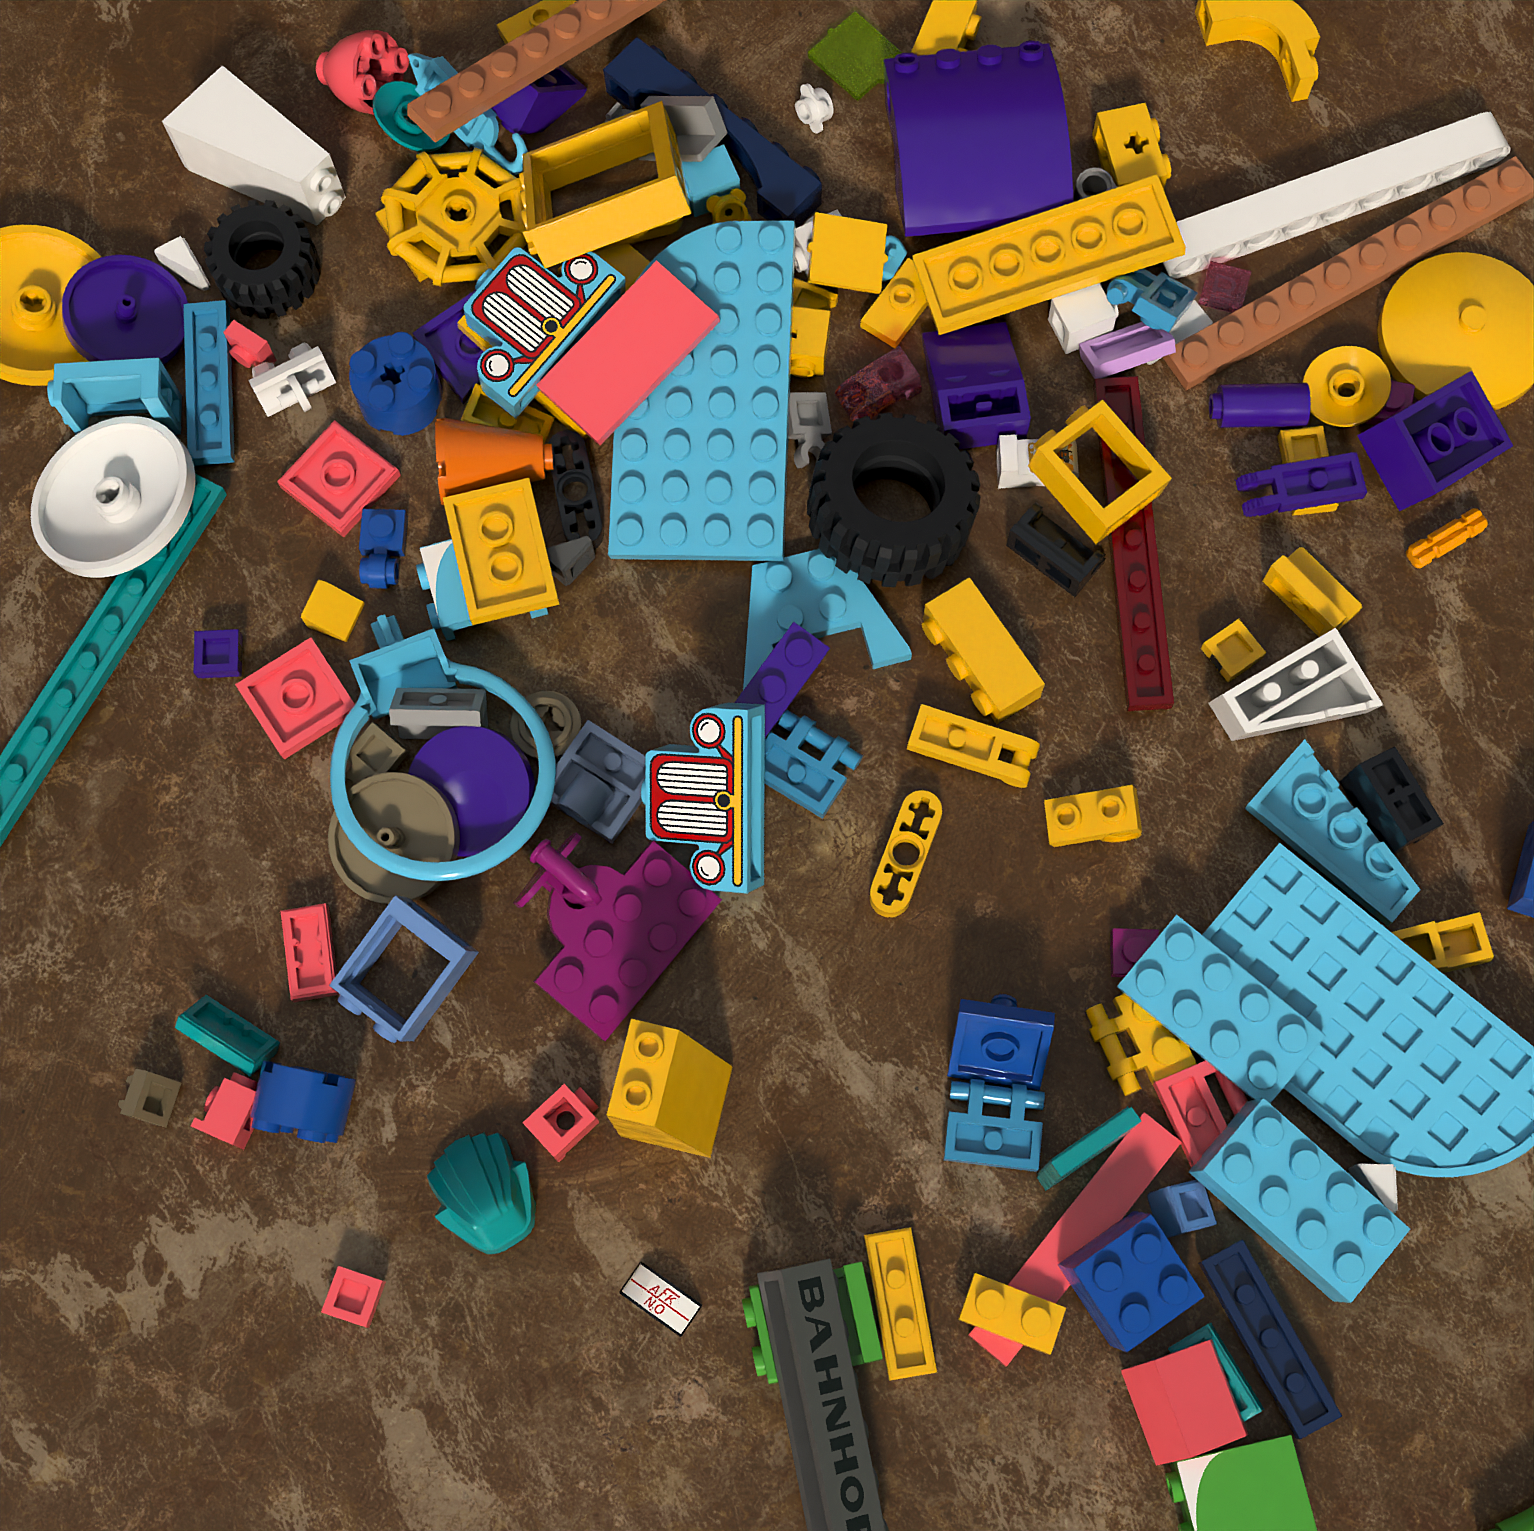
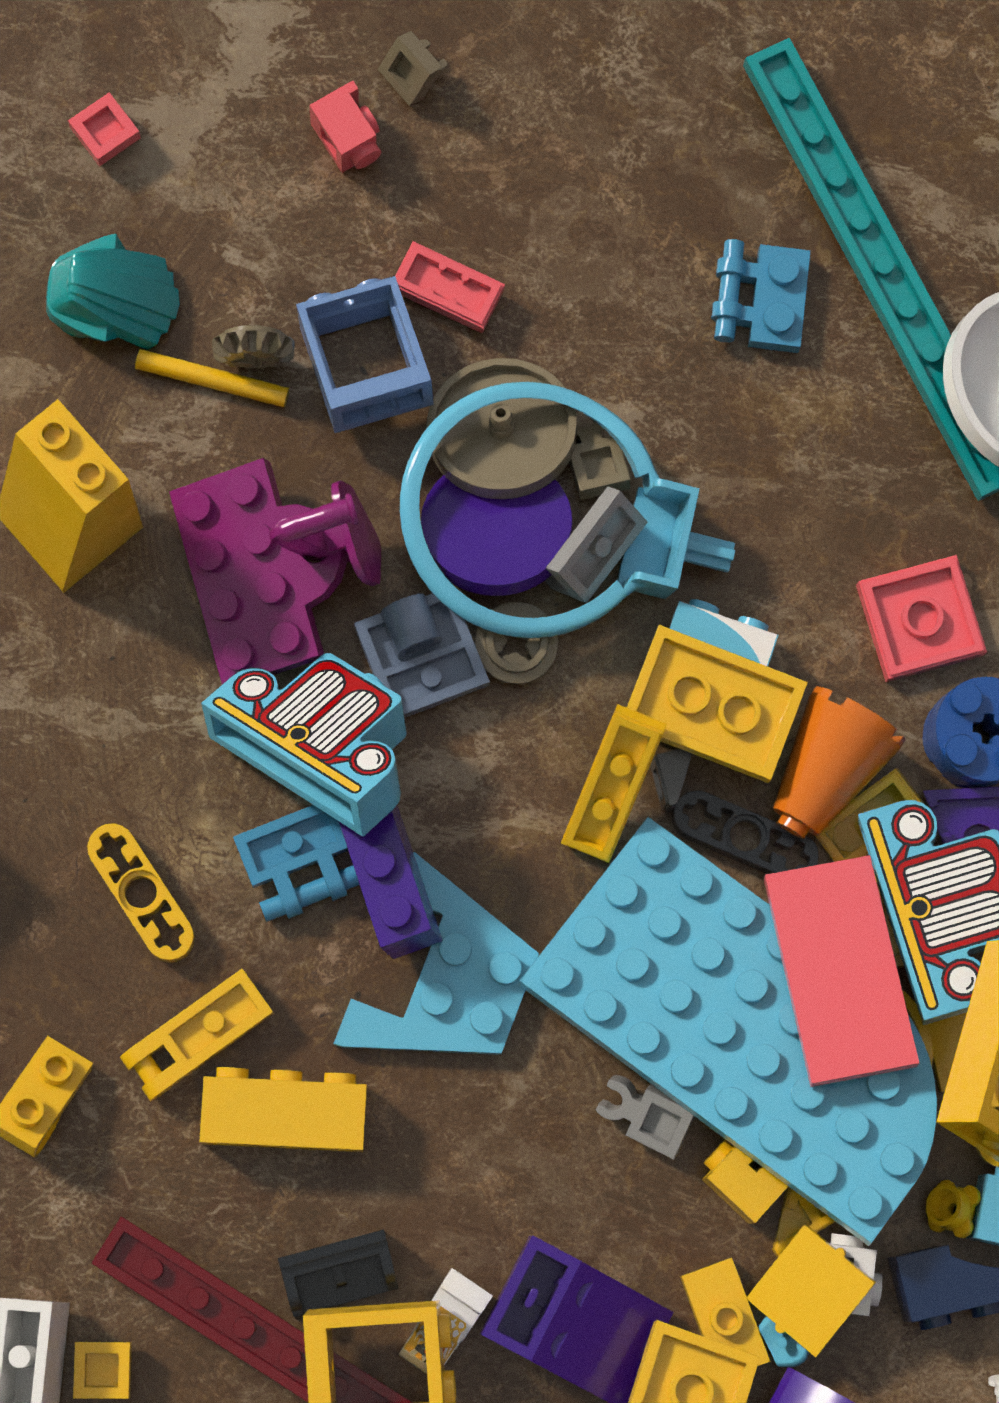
camera: 110 degrees right, 5 degrees up
teal plate [175,995,281,1076] -> none
dark purple plate [193,629,243,678] -> none
coral plate [235,637,355,760] -> none
blue brick [250,1060,356,1143] -> none
yellow slope [301,579,364,642] -> none
blue plate [359,509,408,589] -> none
coral brick [523,1084,599,1162] -> none
black tyre [807,413,981,587] -> none
clear pink leg [835,346,922,422] -> none
none -> yellow bar [135,349,290,408]
none -> dark tan gear [212,325,295,370]
none -> yellow tile [561,704,667,863]
none -> dark azure plate [711,239,811,353]

